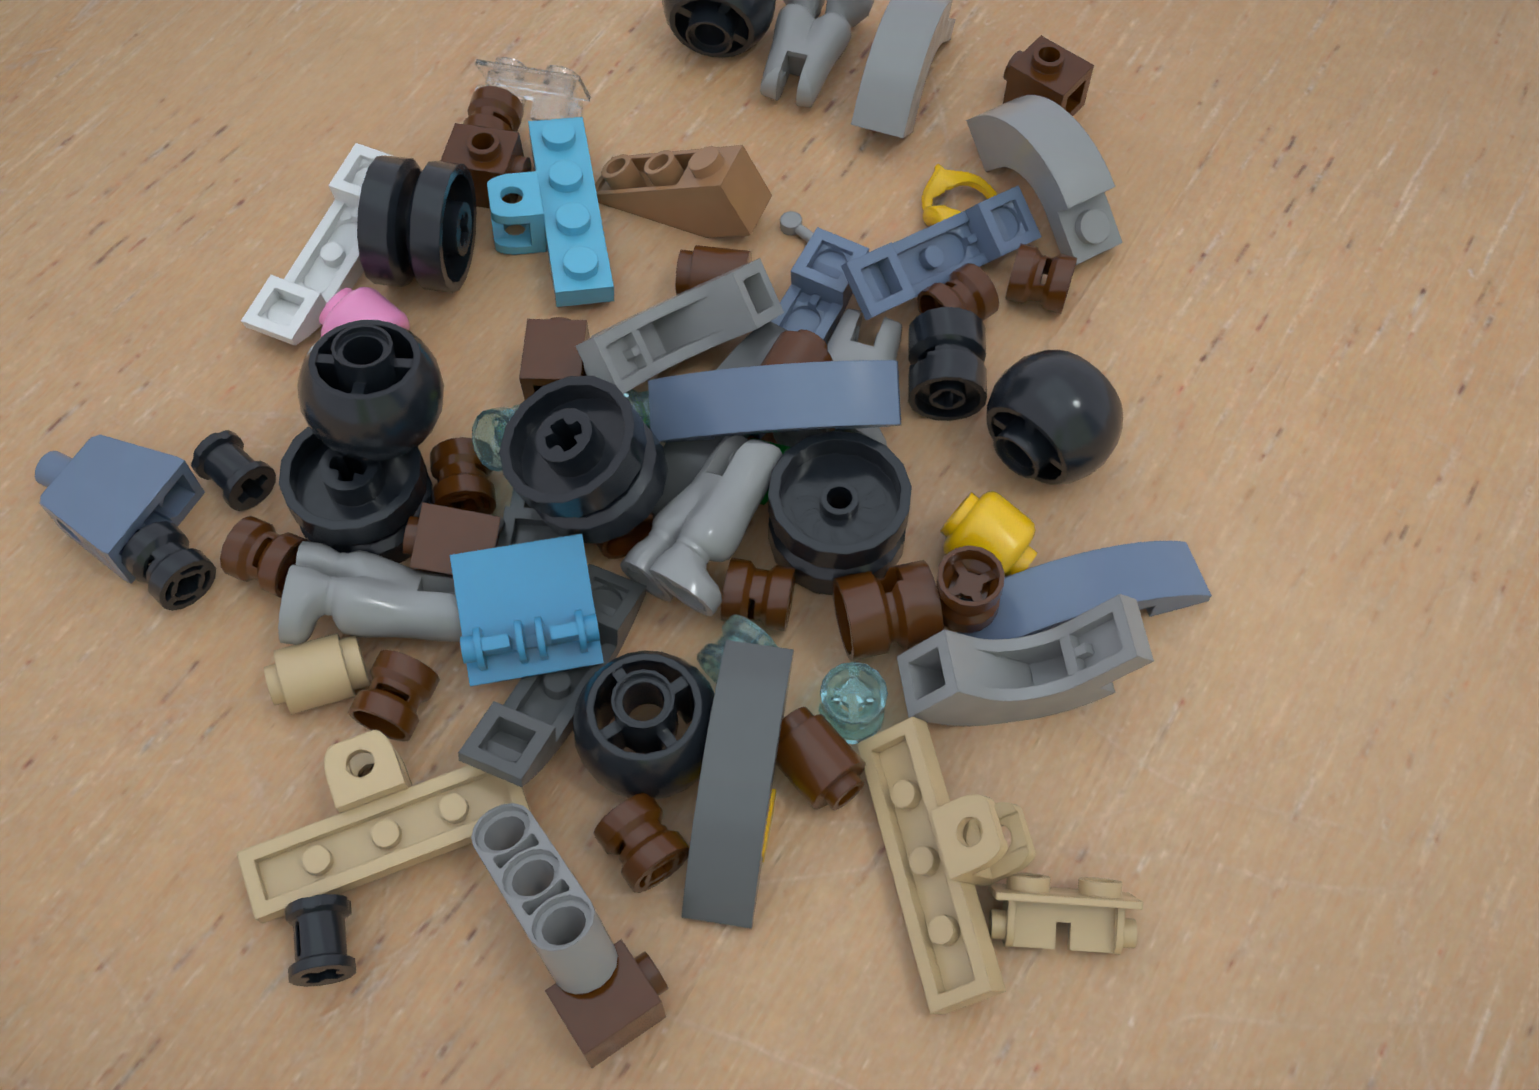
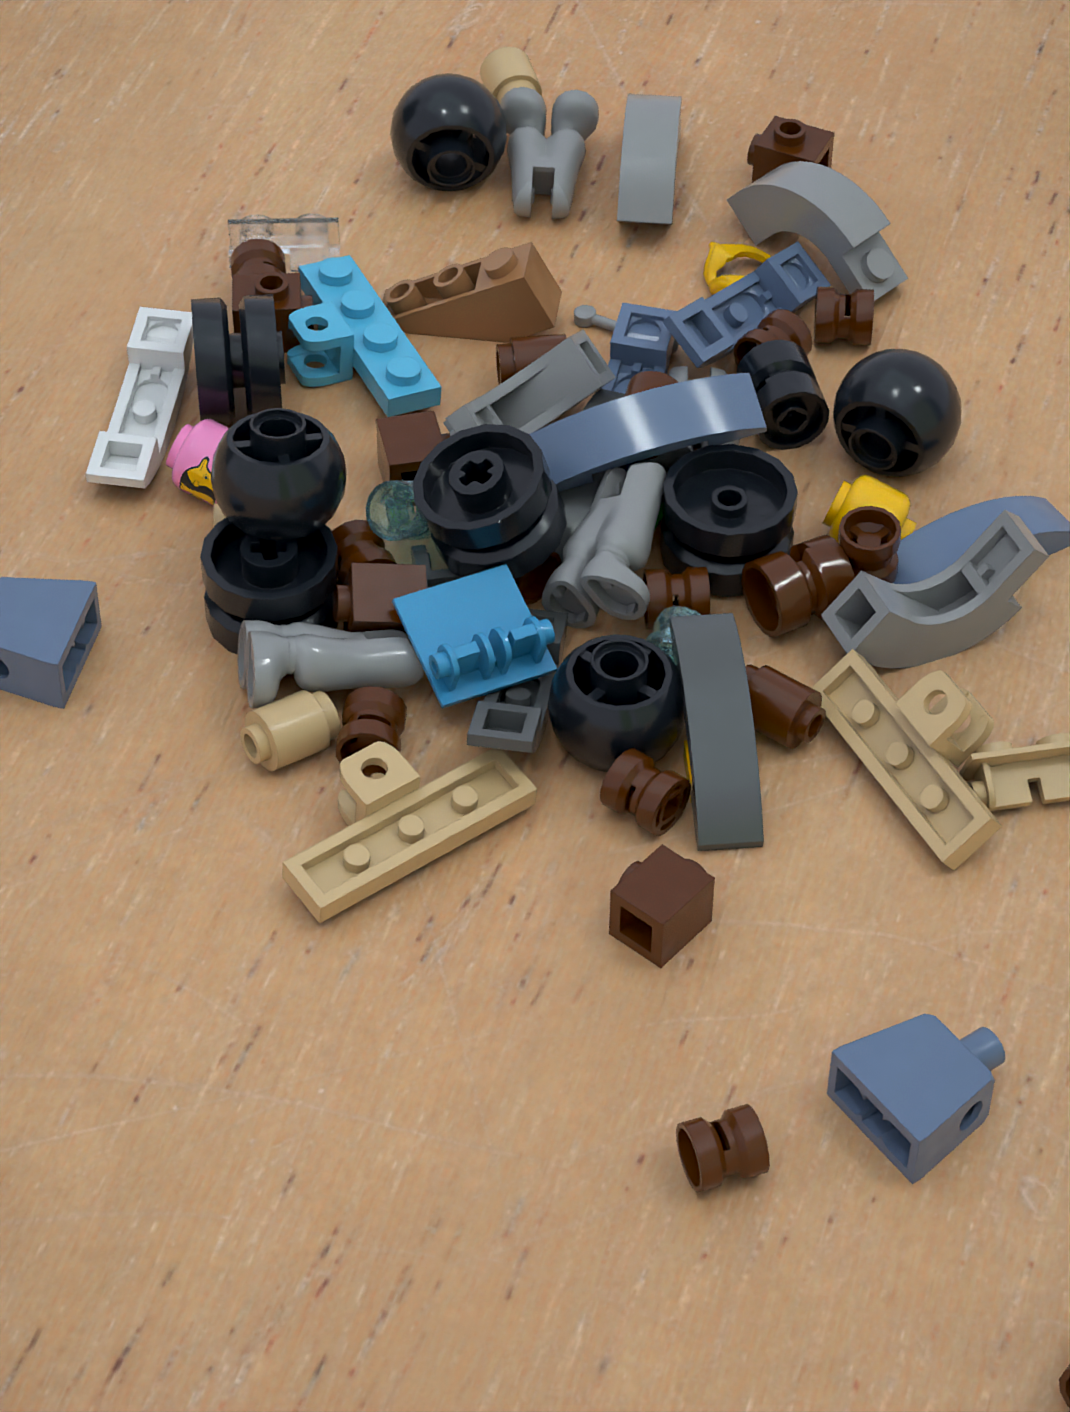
camera: 15 degrees left, 15 degrees down
black wheel [122,521,216,611] -> none
black bush [191,430,276,511] -> none
reddish brown wheel [220,516,311,598] -> none
black bush [285,894,356,987] -> none
light grey beam [471,803,618,994] -> none
clear light blue wheel [818,662,888,744] -> none

